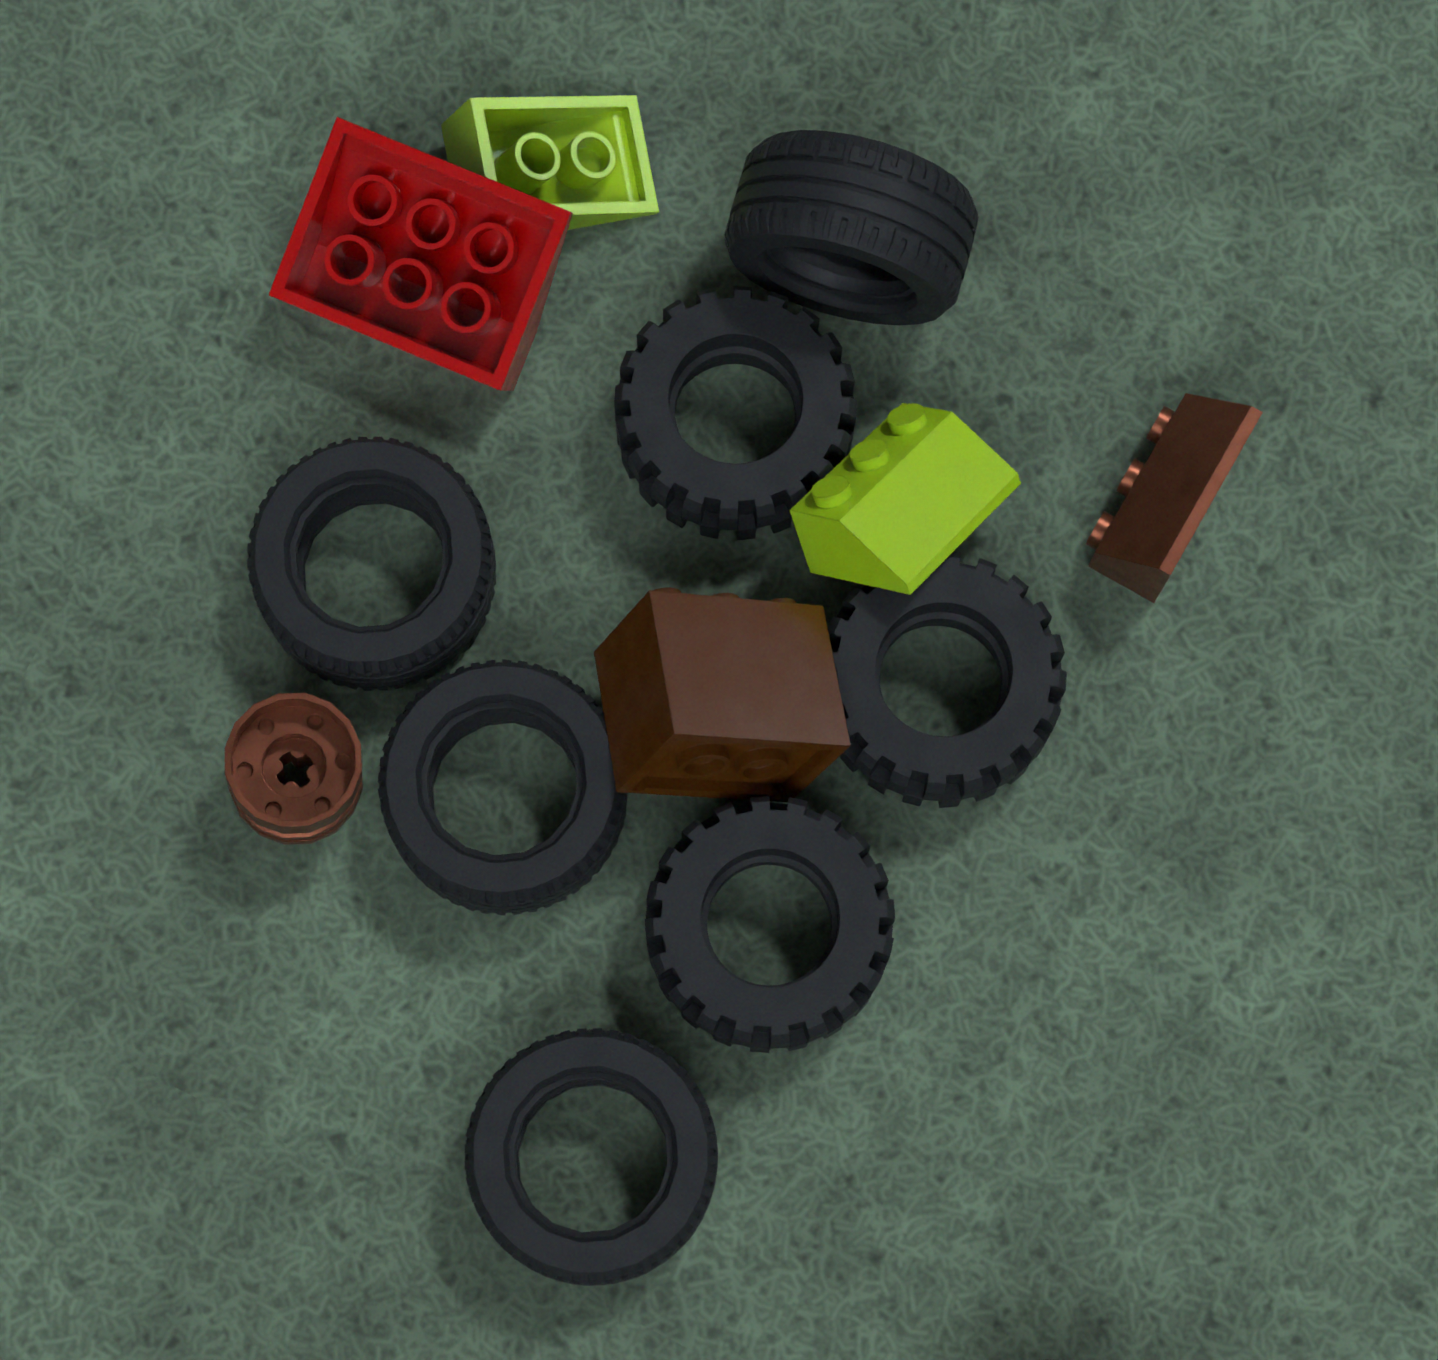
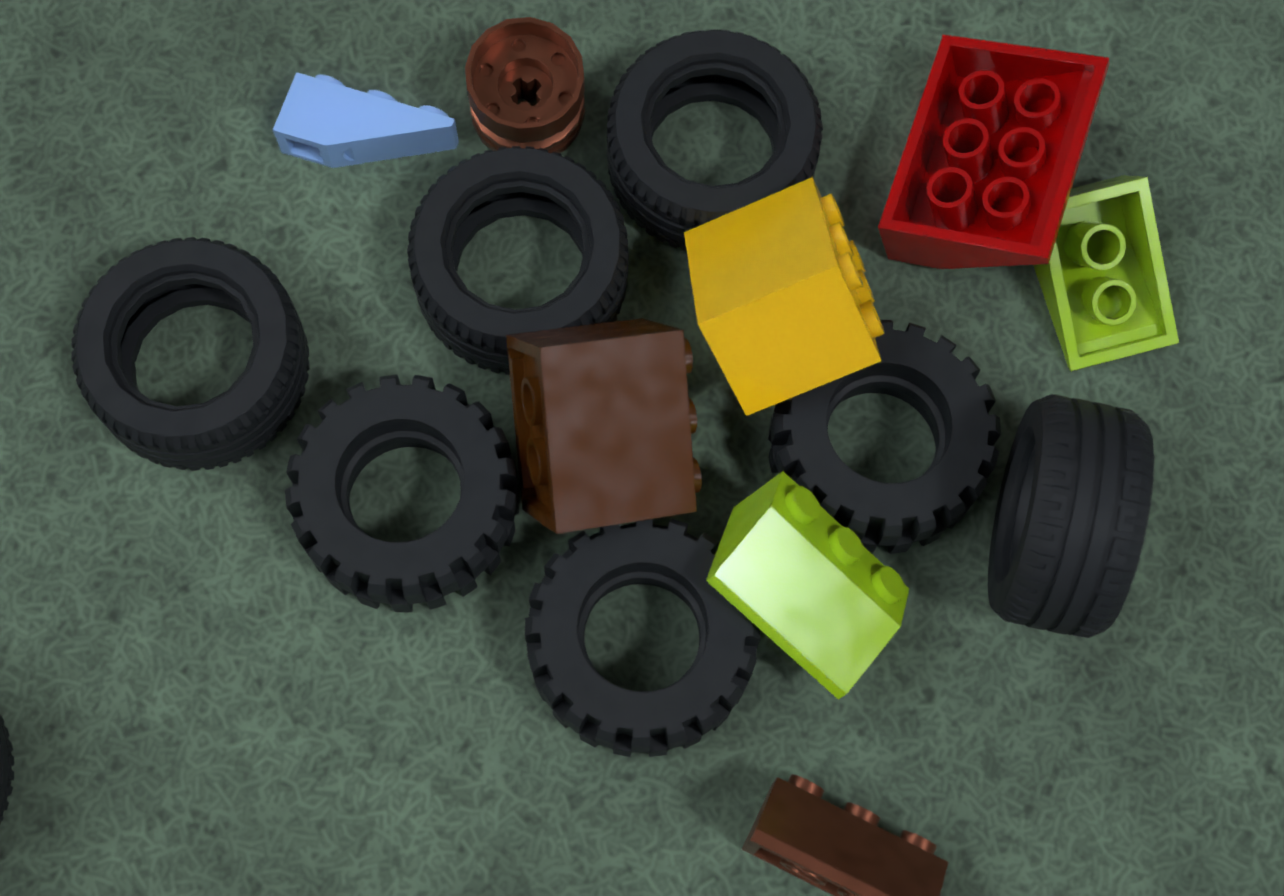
camera: 85 degrees right, 5 degrees down
none -> light blue slope [273,72,459,168]
none -> yellow container [684,177,885,416]

